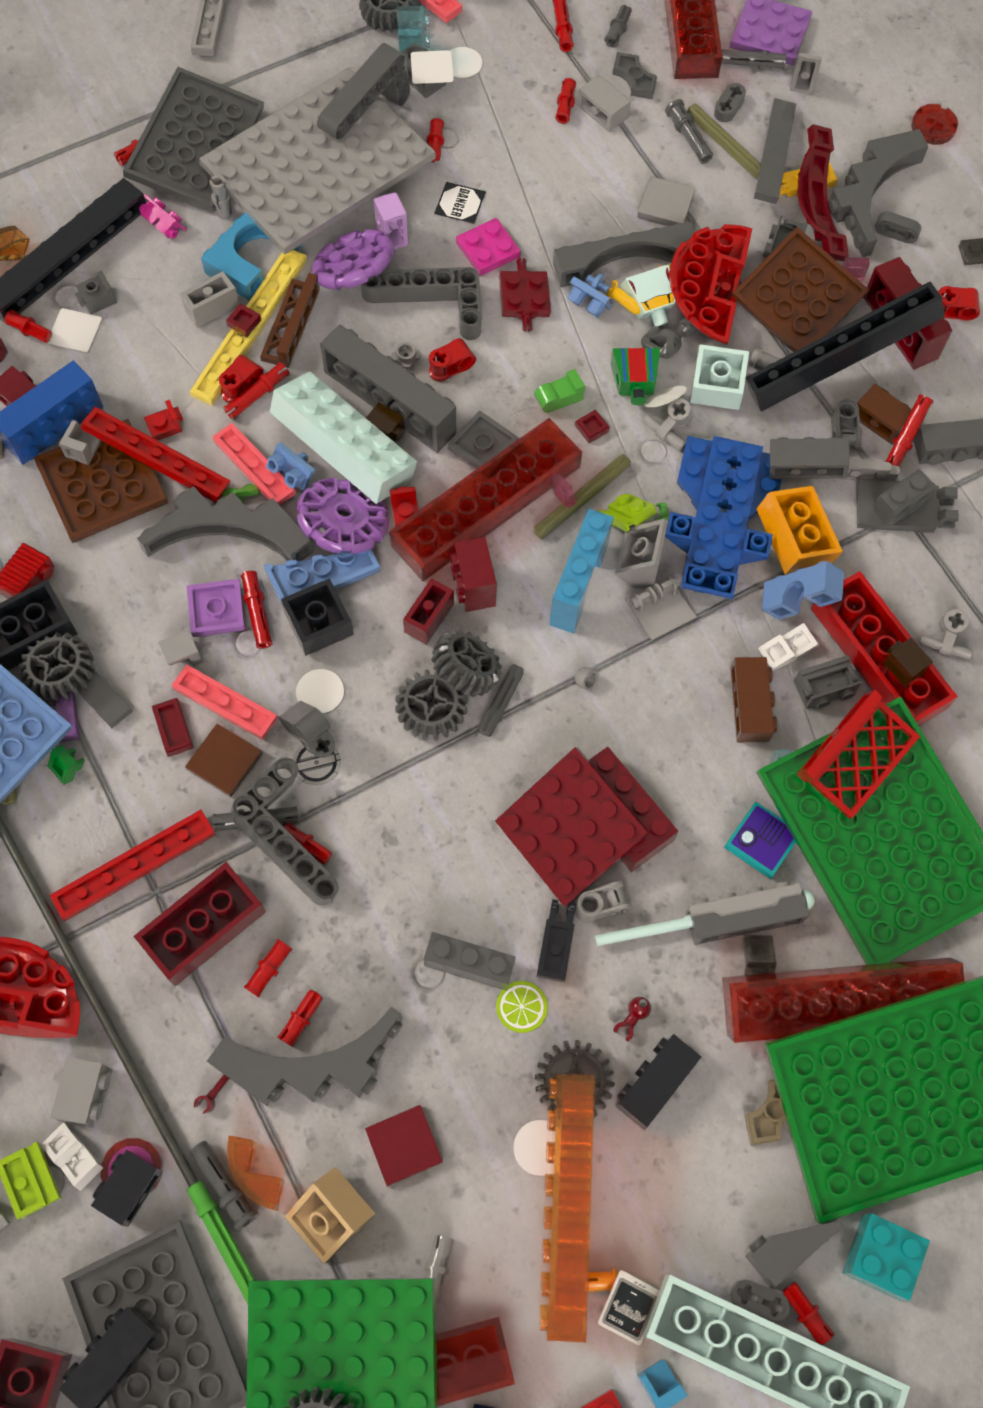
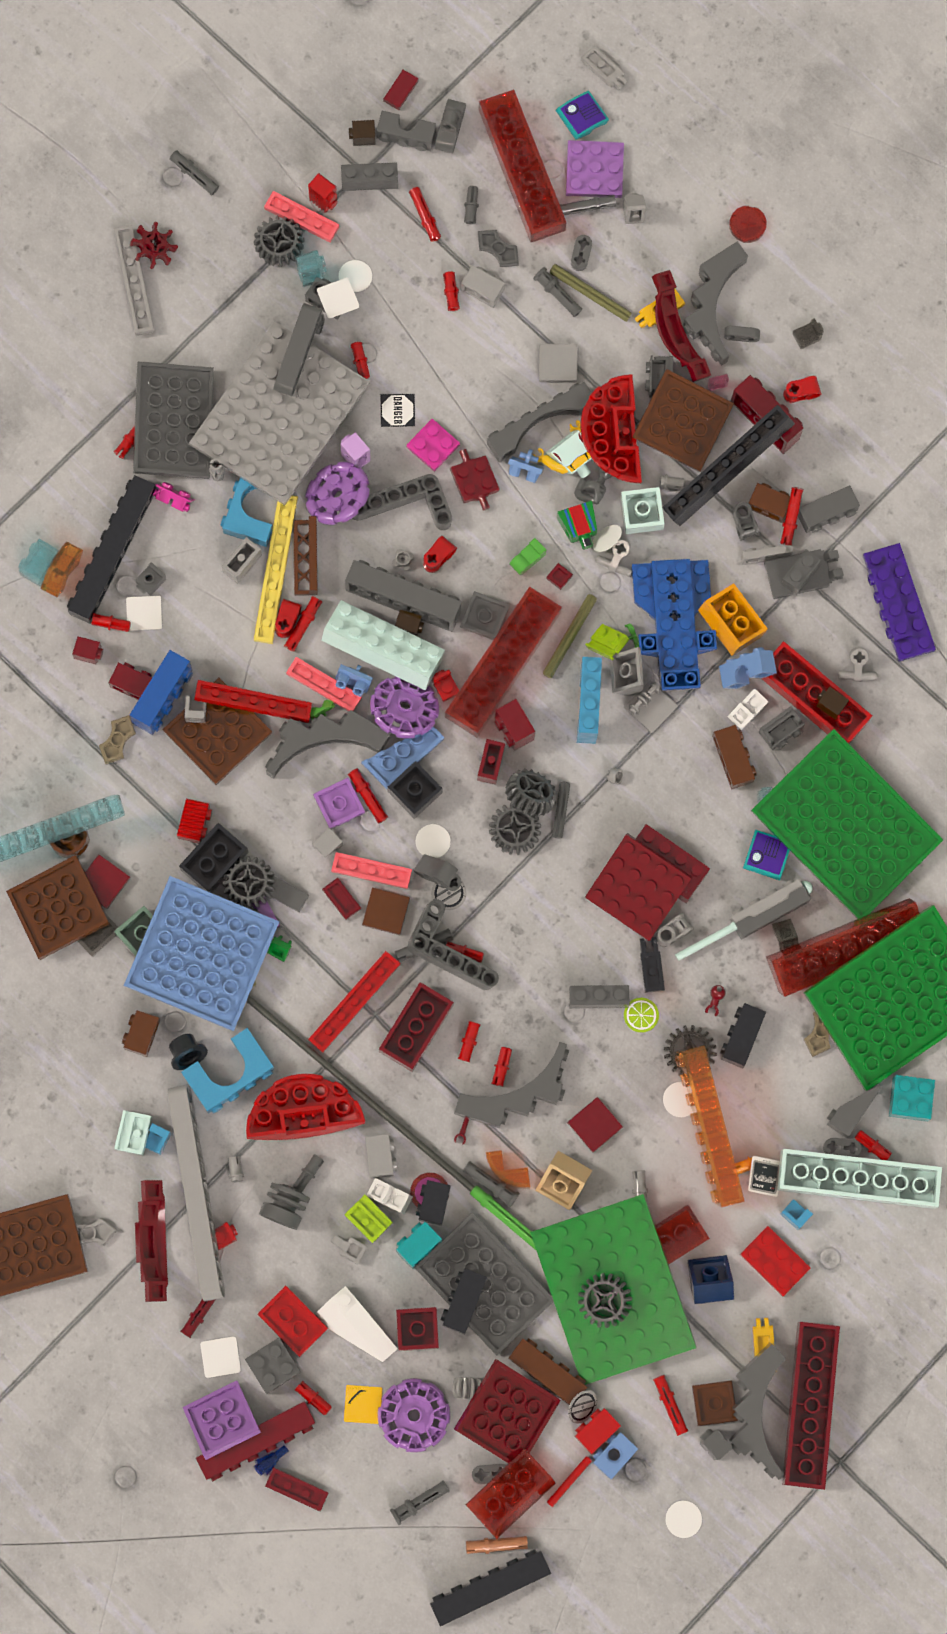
camera: 20 degrees left, 10 degrees up
red bracket [144,399,183,441] -> none
dark red plate [226,303,261,337] -> none
clear pink tile [550,472,576,508] -> none
dark grey tile [754,98,796,204] -> none
dark grey brick [769,437,849,479] -> none
red fence [796,690,920,819] -> none
none -> teal brick [396,1222,442,1269]

